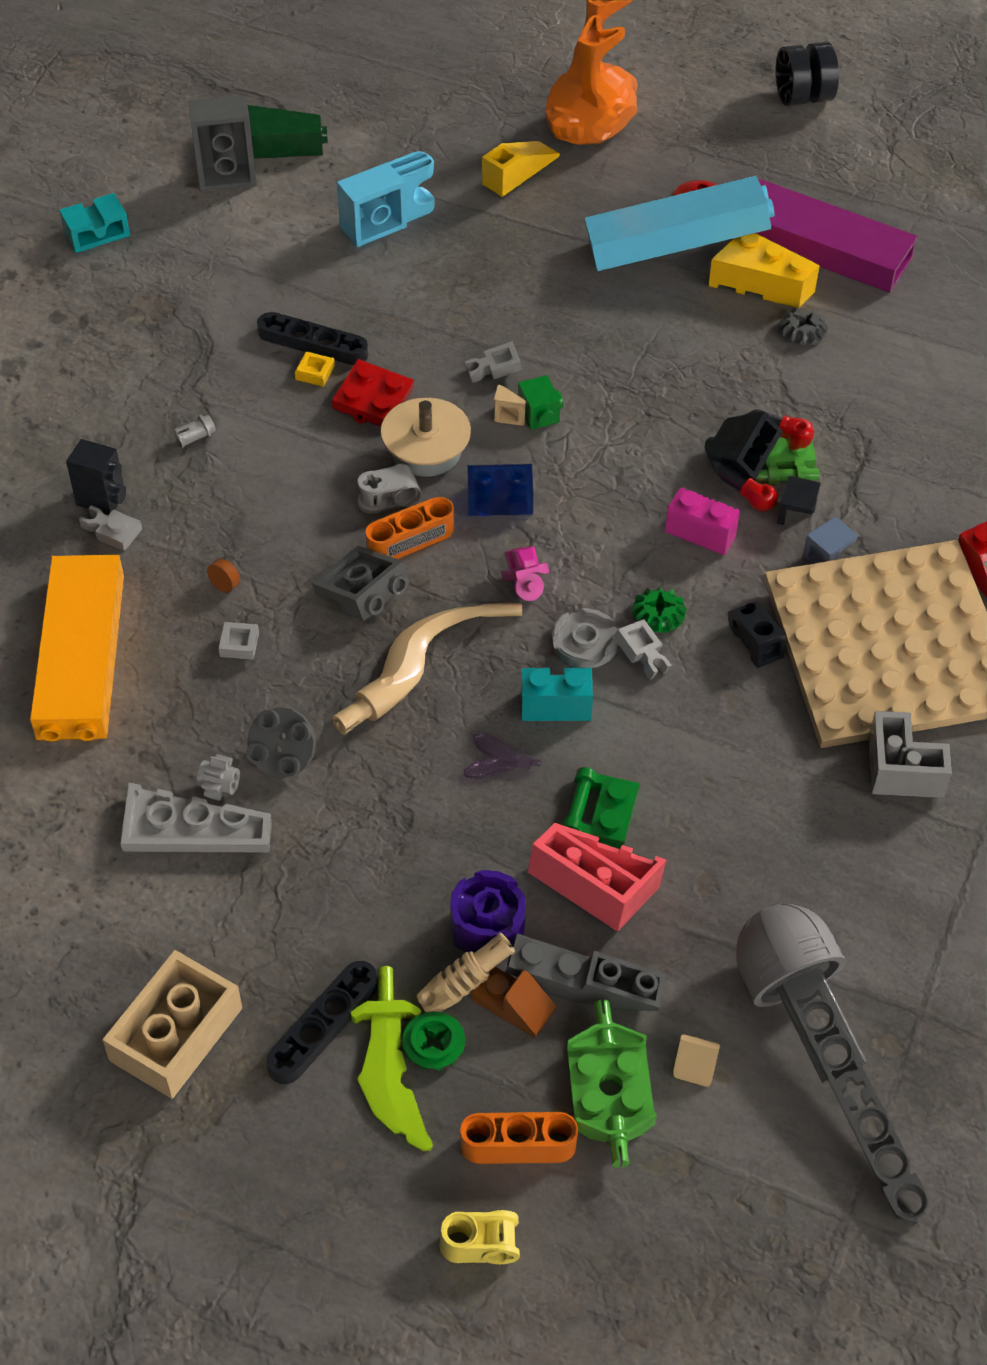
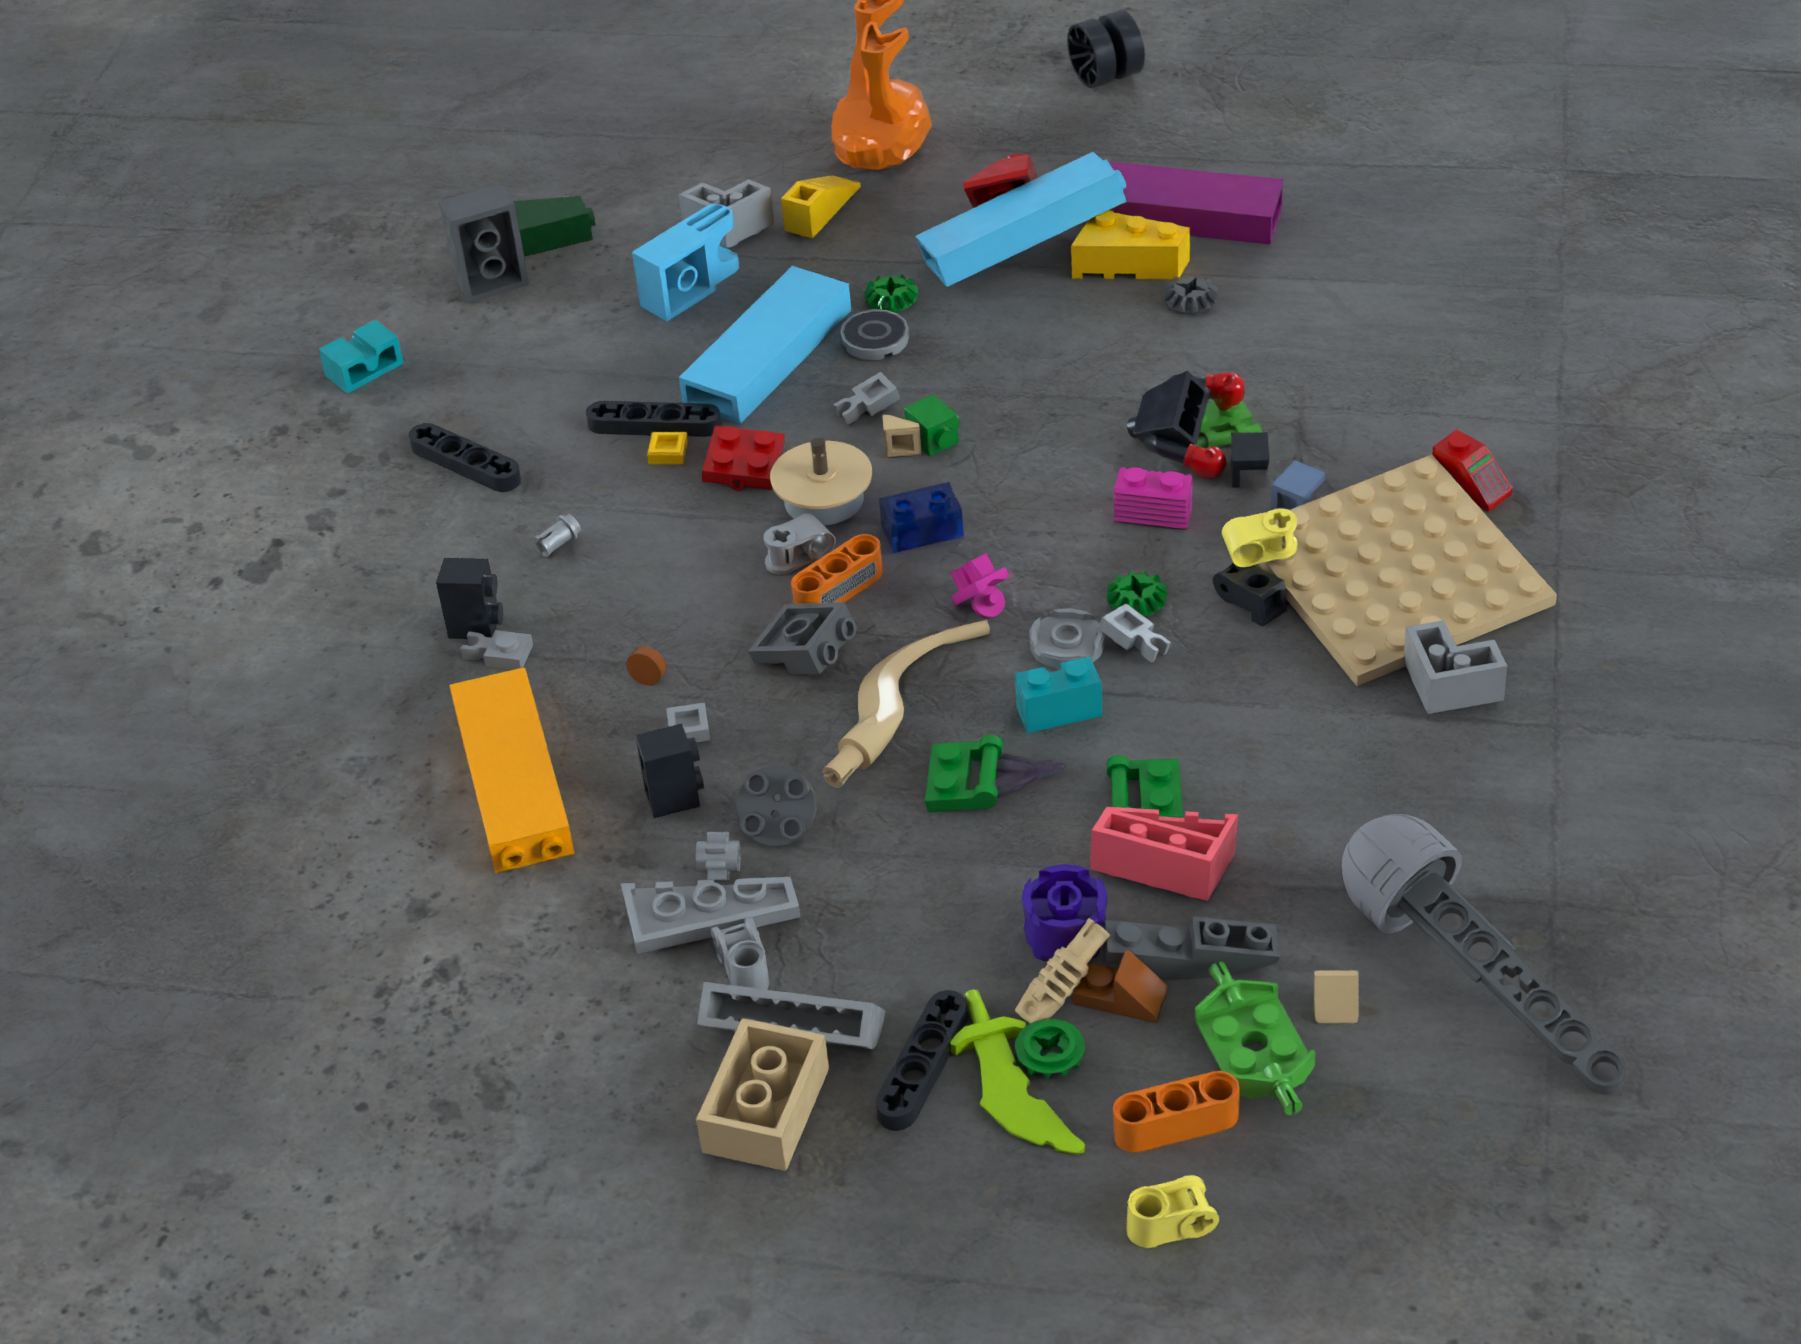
camera: 10 degrees left, 10 degrees down
none -> black beam [408,423,521,492]
none -> black brick [635,723,704,818]
none -> light grey brick [679,179,774,248]
none -> medium azure brick [679,266,851,424]
none -> light grey brick [697,982,885,1049]
none -> light grey piece [711,917,770,990]
none -> tile [840,309,909,361]
none -> green gear [864,274,918,312]
none -> green plate [925,734,1003,812]
none -> red slope [963,154,1036,208]
none -> light yellow piece [1222,508,1297,568]

